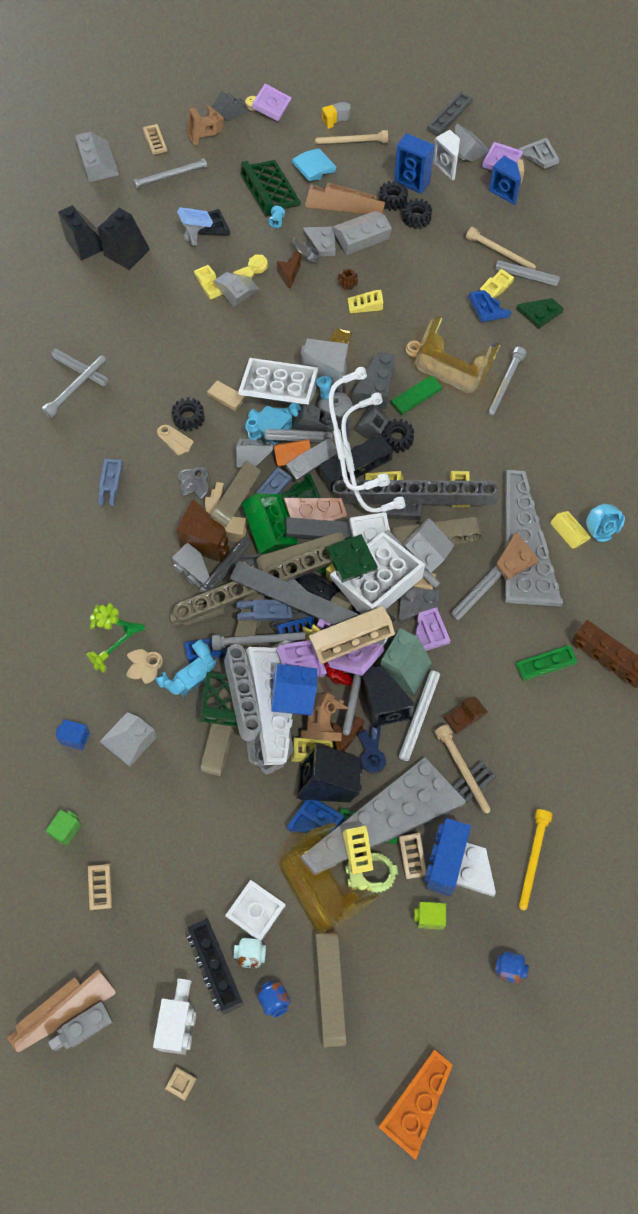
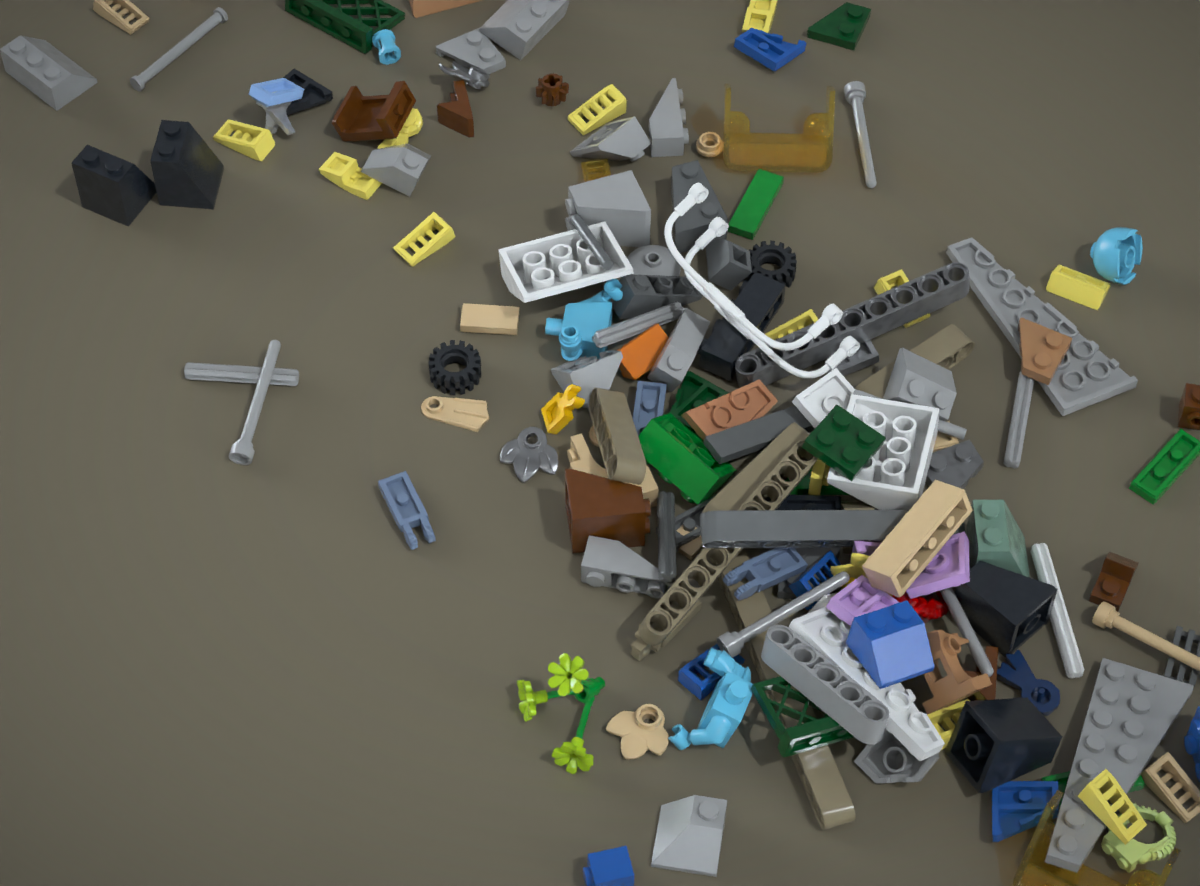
camera: 30 degrees left, 10 degrees down
medium azure bush [316,376,335,399] -> none
lavender wing [416,607,451,651] -> none
none -> light yellow slope [213,119,275,161]
none -> reddish brown panel [332,81,416,142]
none -> light yellow slope [393,212,456,267]
none -> yellow plate [541,384,585,435]
none -> light grey slope [570,116,651,162]
none -> dark grey bar [570,214,614,270]
none -> light grey slope [649,78,689,157]

